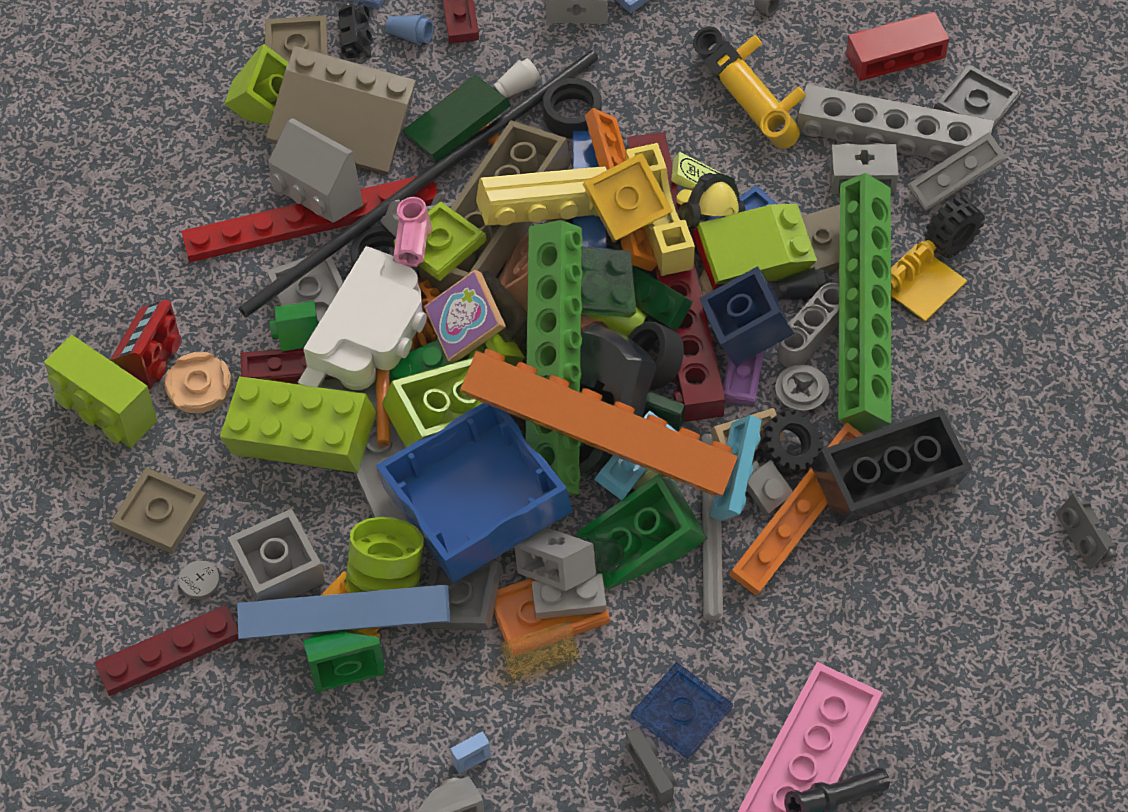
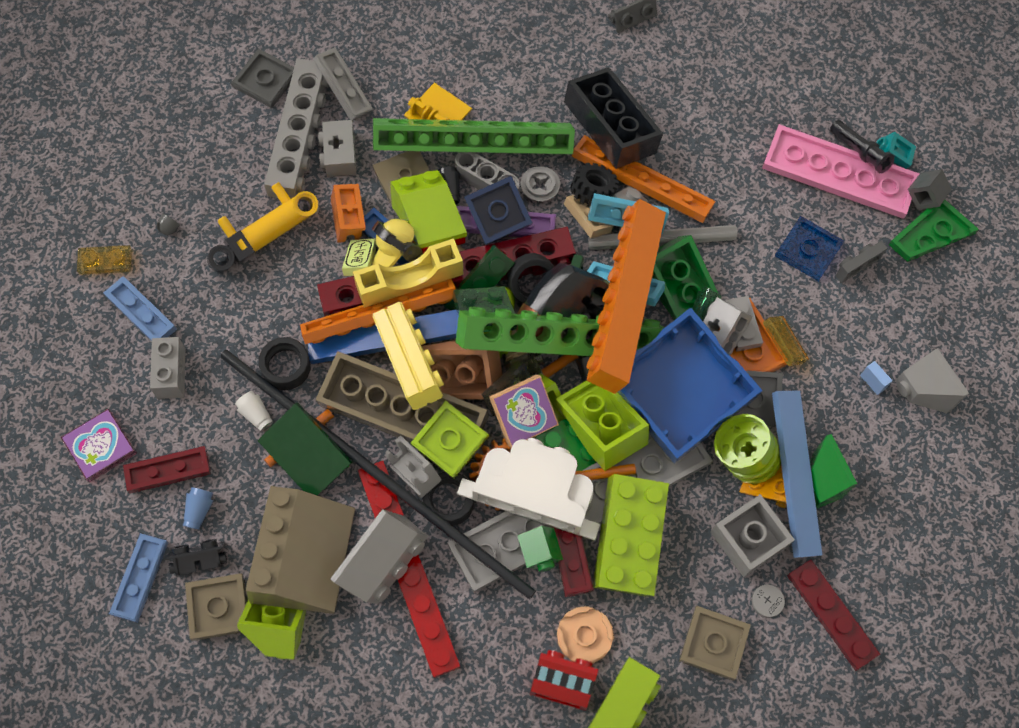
camera: 100 degrees left, 10 degrees up
bright pink piece [394,197,432,267] -> none
yellow plate [582,153,673,243] -> none
brick [846,12,949,81] -> none
black tyre [924,196,985,258] -> none
none -> orange hinge [331,184,366,243]

